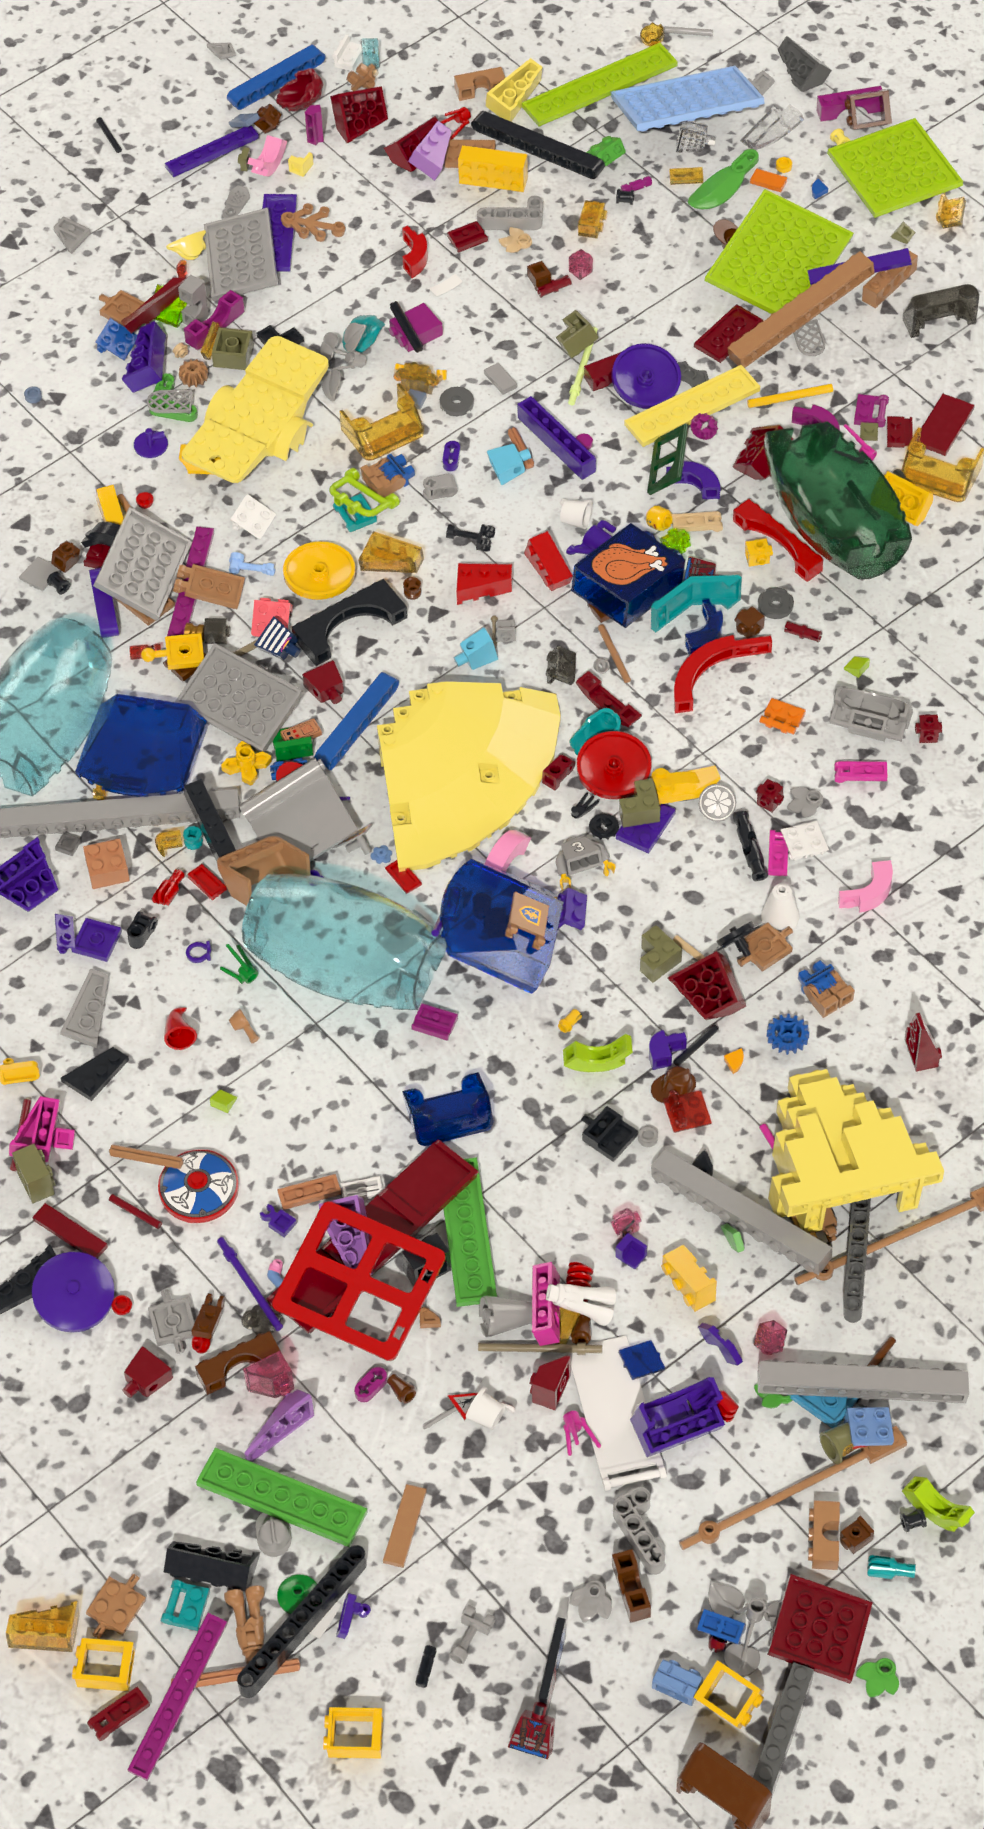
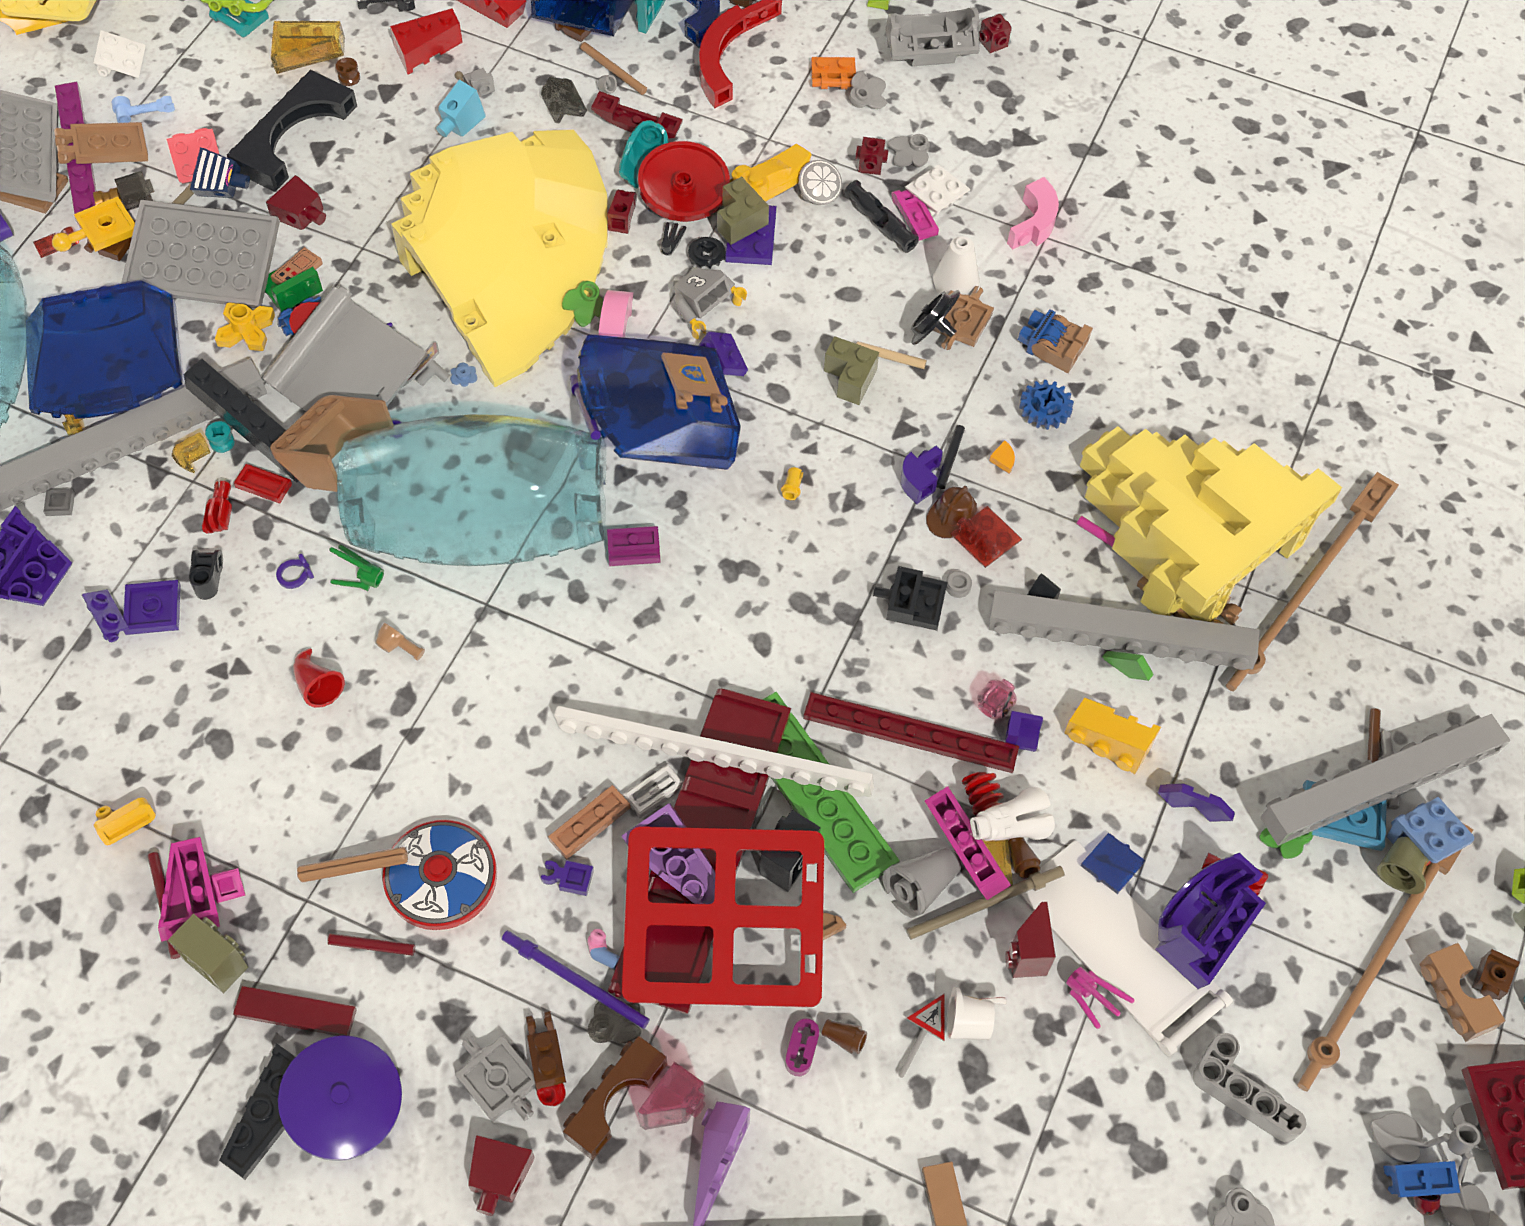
camera: 30 degrees left, 5 degrees up
light grey wing [60,969,108,1048] -> none
black wing [60,1047,129,1101] -> none
nougat brick [83,838,130,889] -> none
red plate [112,1295,132,1315] -> none
lime slope [210,1090,237,1113] -> none
yellow dish [283,541,355,600] -> none
blue beam [314,672,399,770] -> none
red tile [385,860,422,894] -> none
clear blue windscreen [402,1072,493,1146] -> none
lime arch [563,1034,633,1072] -> none
reddish brown arch [612,1549,651,1623] -> none
dark red wedge [667,951,747,1020] -> none
clear pink brick [754,1320,788,1355] -> none
dark pink plate [834,761,888,783] -> none
dark grey beam [843,1198,871,1323] -> none
dark red wedge [904,1012,942,1072] -> none
none -> white plate [554,706,874,797]
none -> bright green plate [562,281,604,327]
none -> dark red tile [803,692,1019,774]
none -> light grey plate [850,71,887,109]

